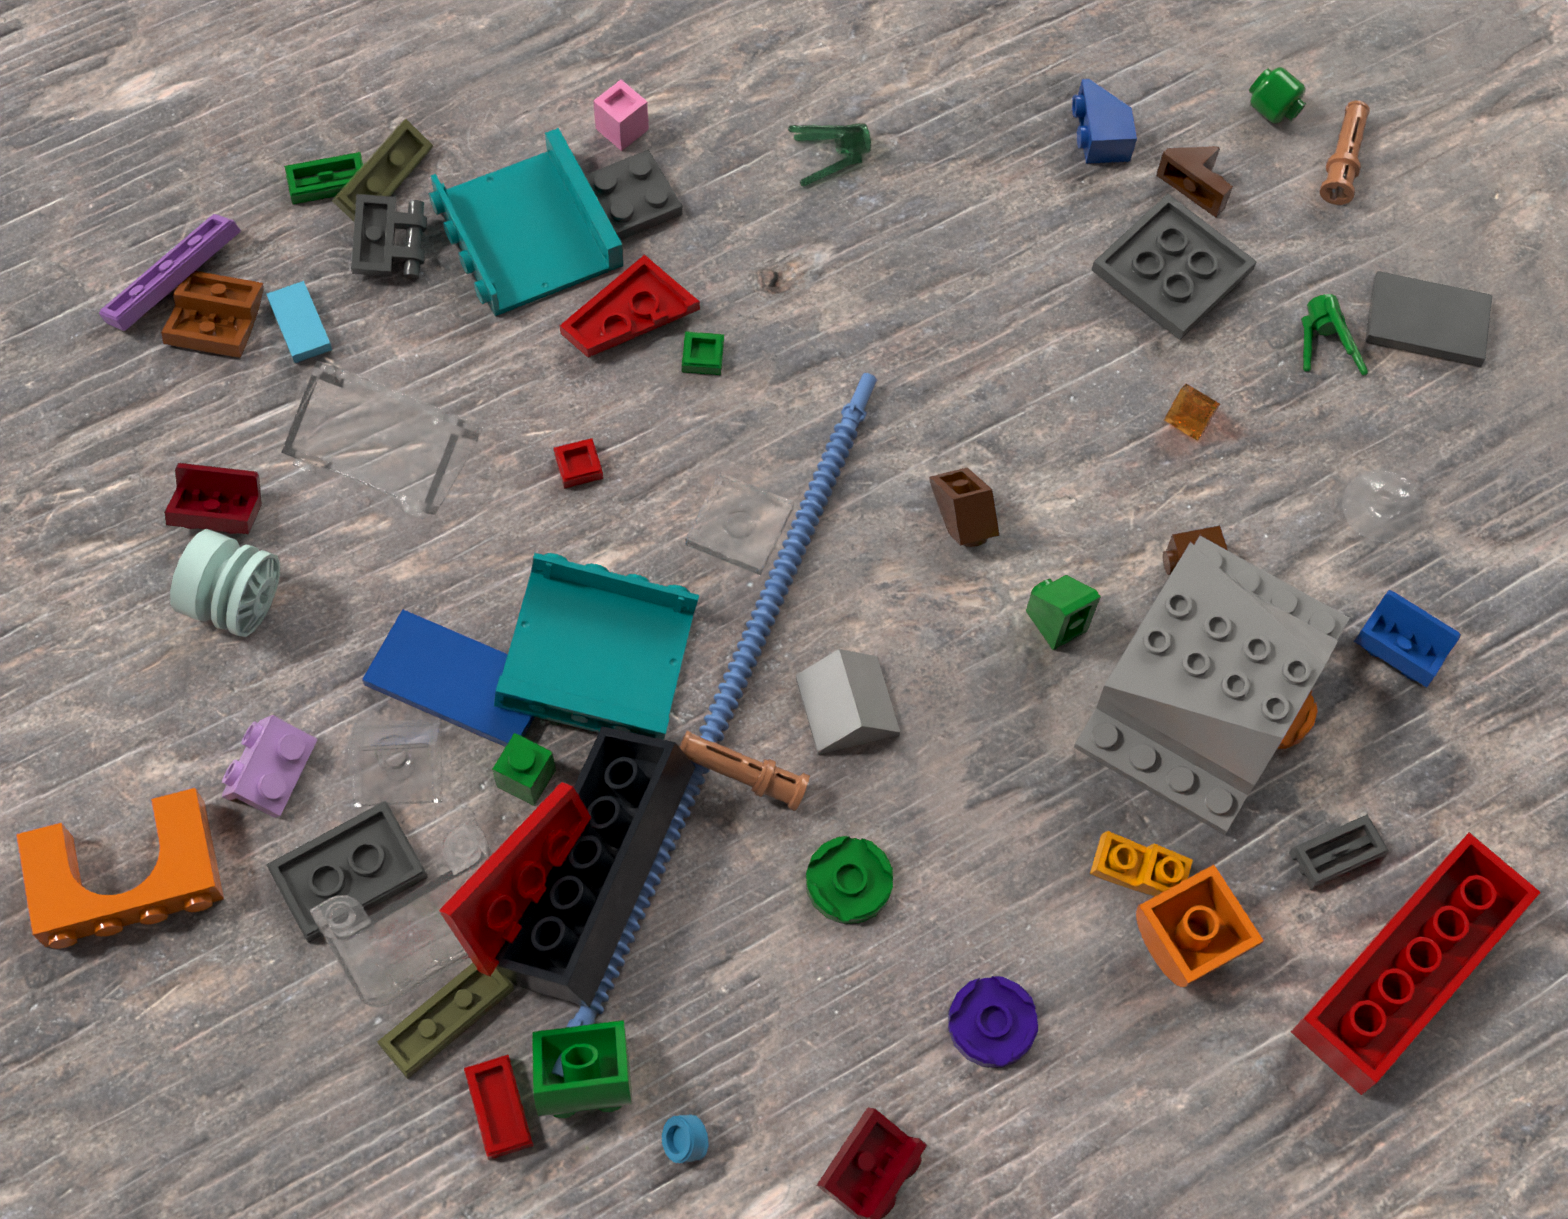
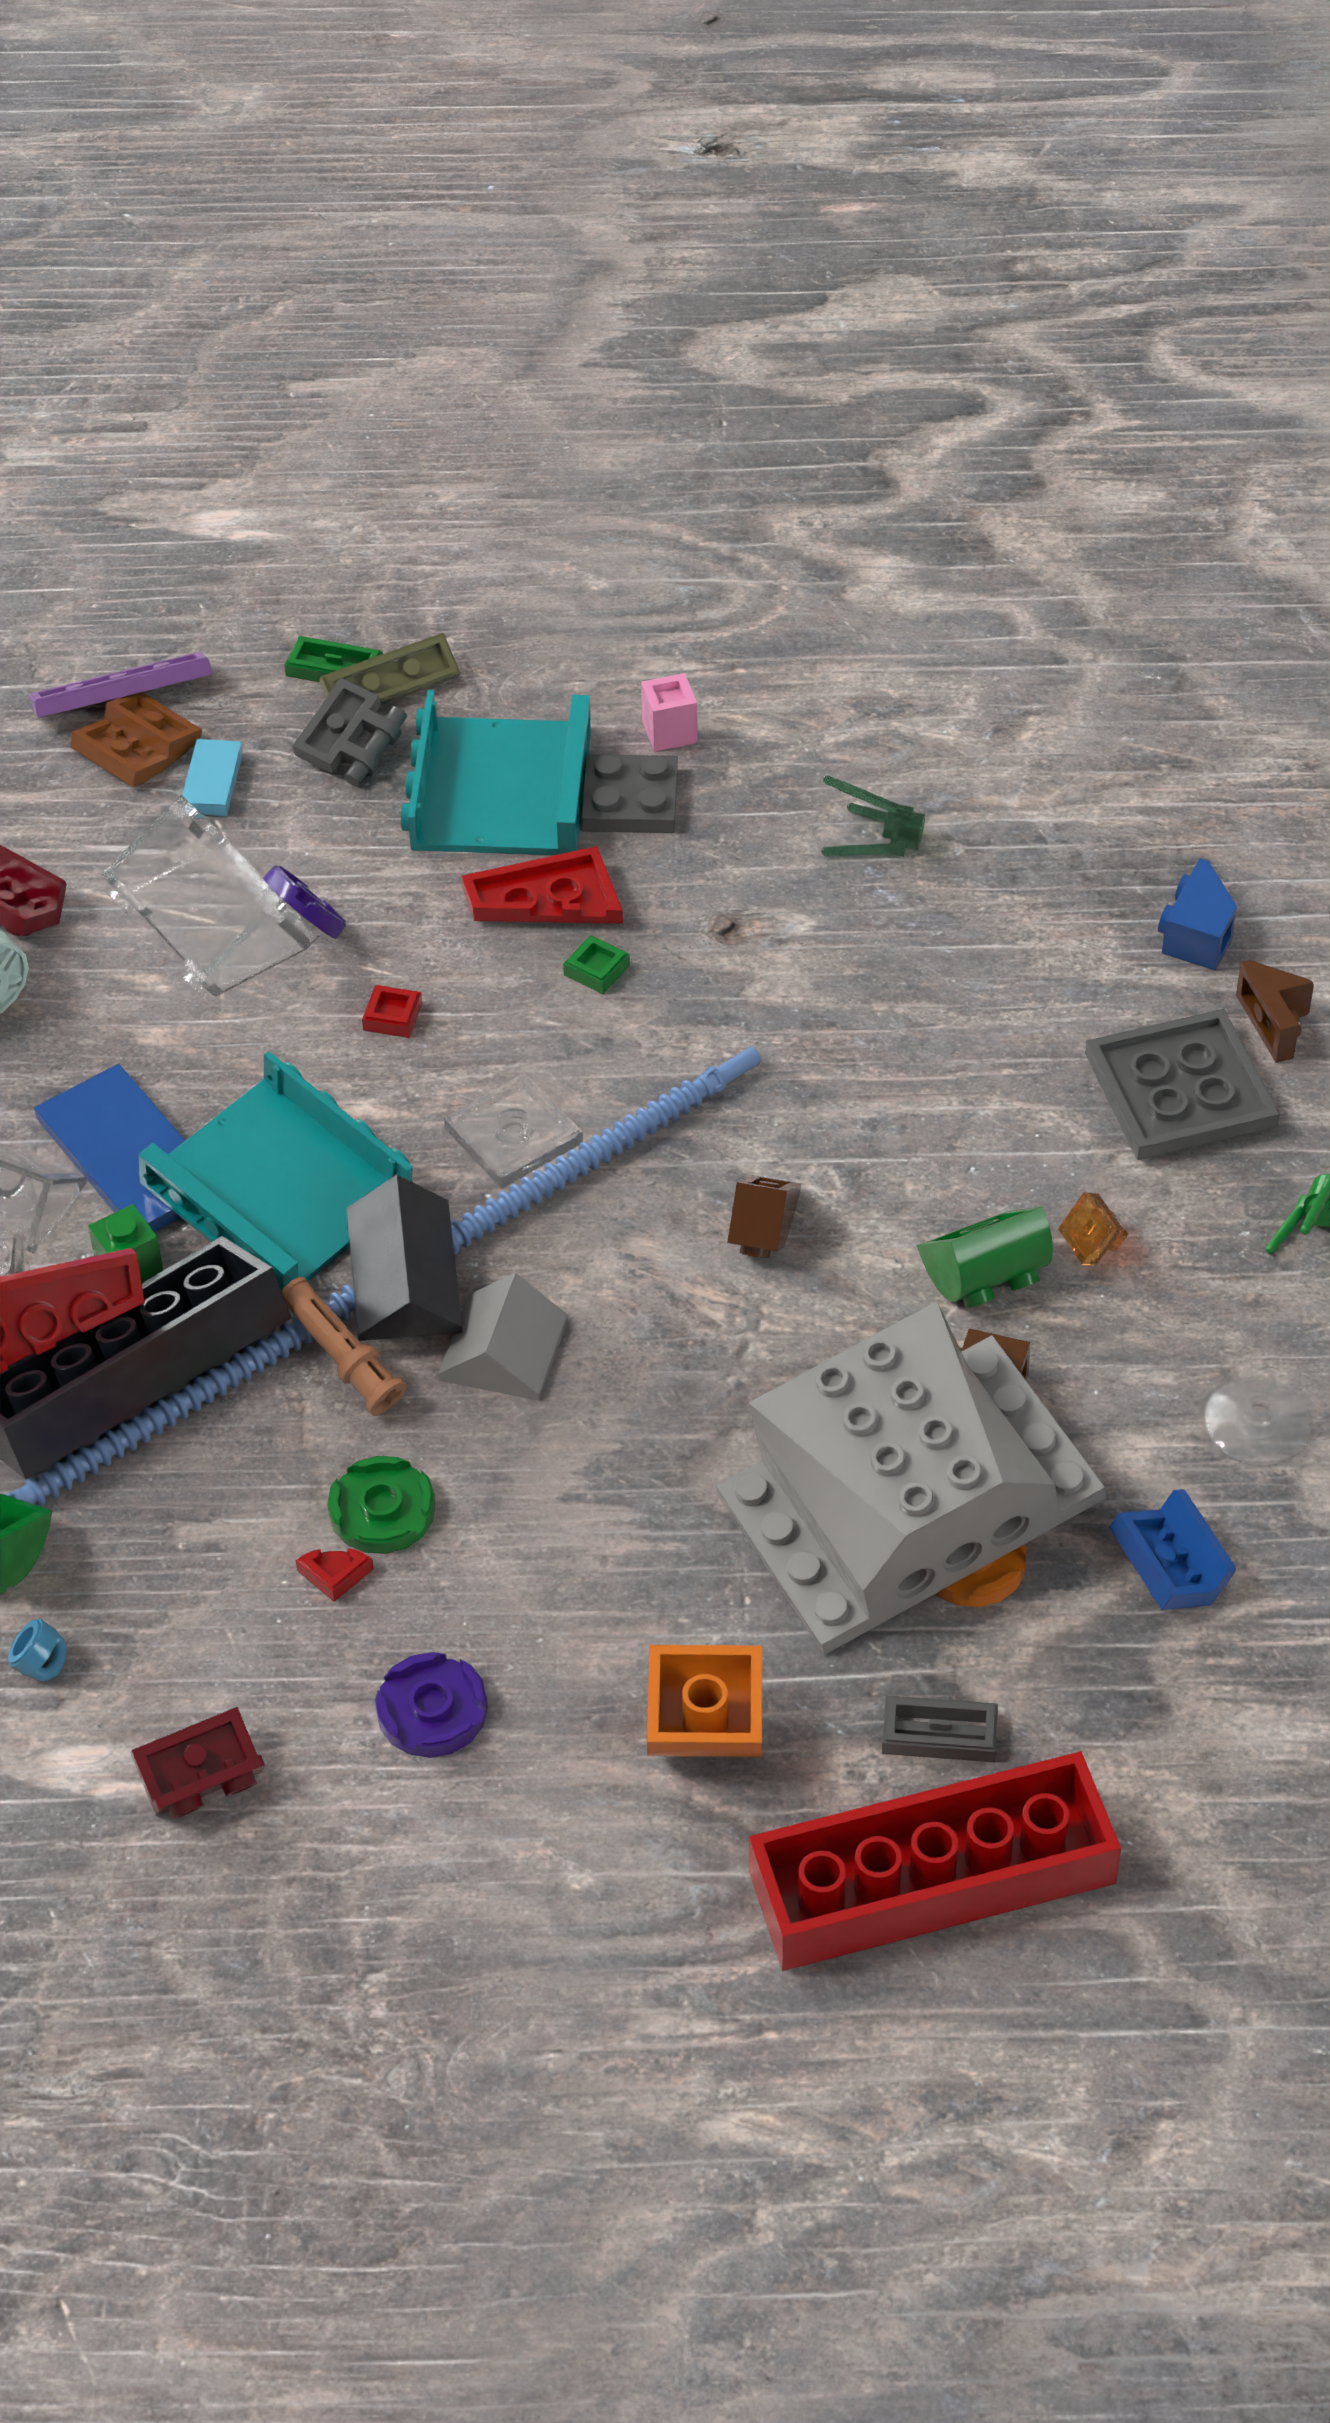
camera: 35 degrees right, 15 degrees down
green slope [1026,575,1101,650] -> none
light orange slope [1090,831,1193,896] -> none
none -> dark purple tile [263,865,346,939]
none -> red tile [295,1548,374,1602]
none -> black slope [347,1174,462,1341]
none -> green brick [917,1206,1053,1308]

